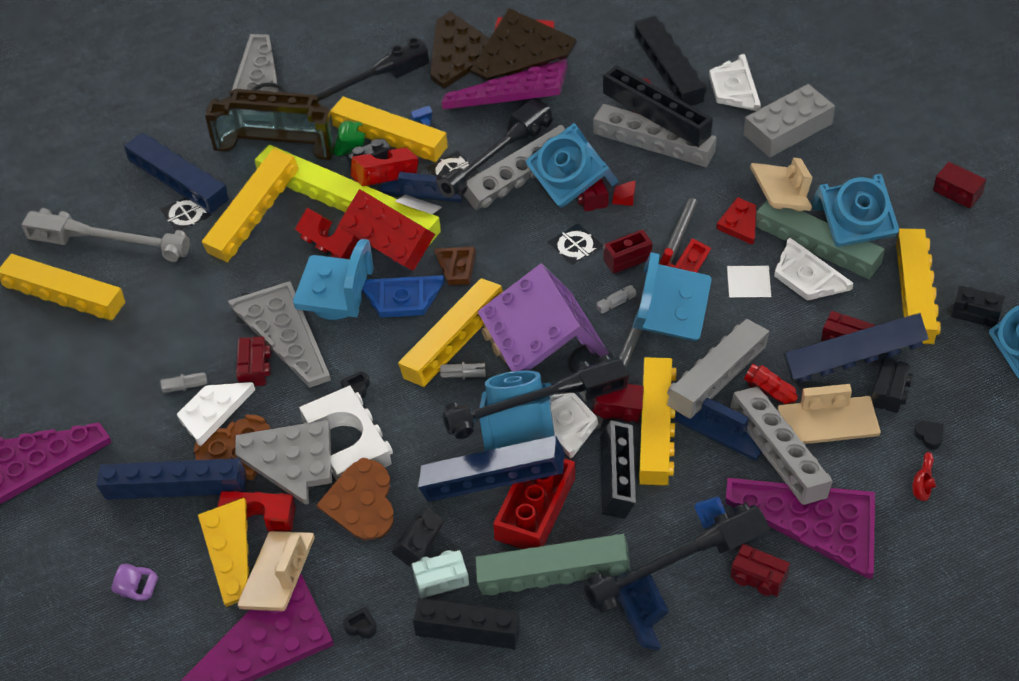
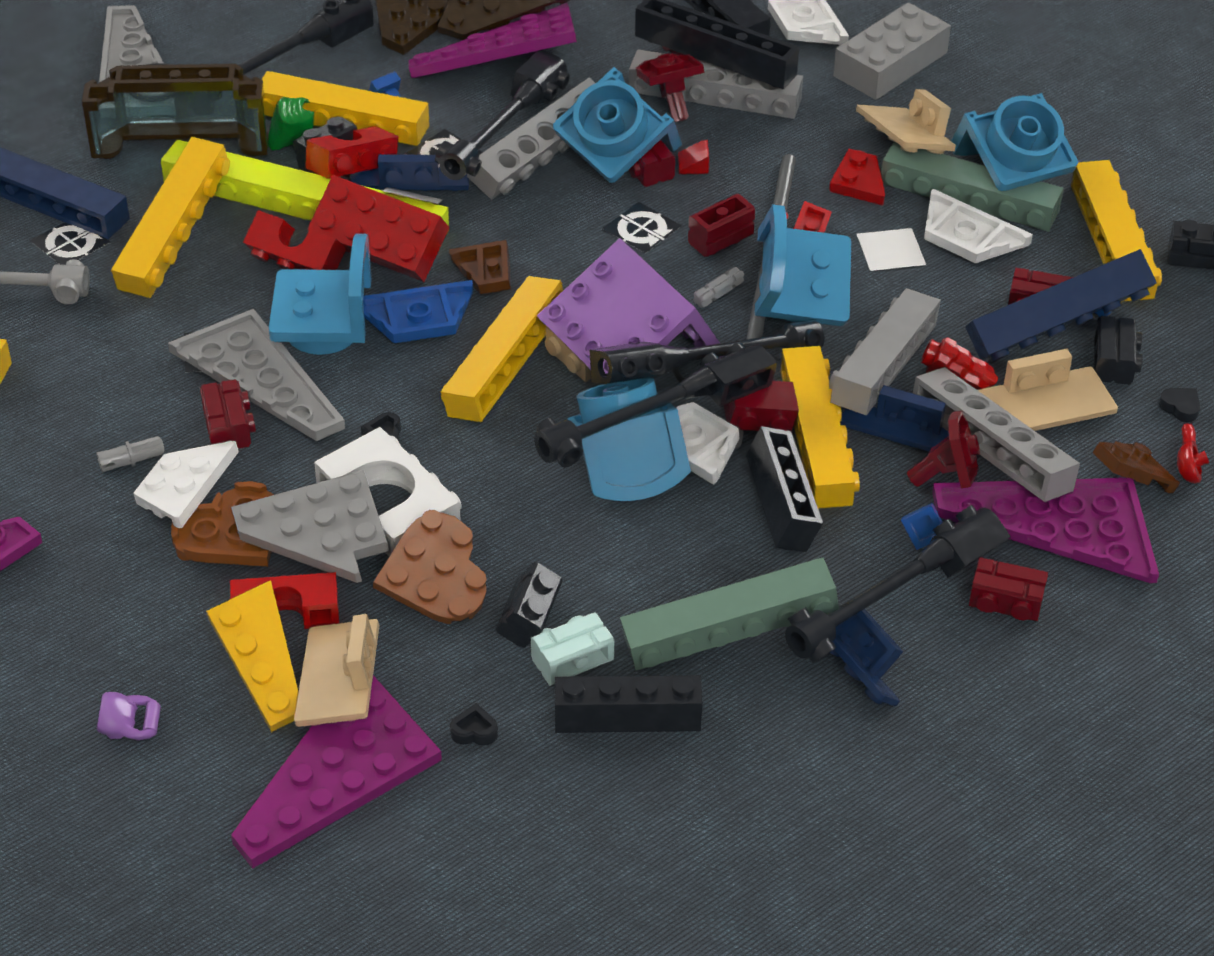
camera: 15 degrees left, 5 degrees down
dark blue brick [96,458,247,500] -> none
dark blue brick [418,436,564,502] -> none
light grey axle [440,362,485,380] -> none
red brick [493,459,576,549] -> none
dark red brick [933,162,986,209] -> none
none -> black bar [589,320,824,384]
none -> dark red piece [636,53,705,122]
none -> dark red piece [907,410,980,489]
none -> reddish brown wing [1092,441,1180,494]

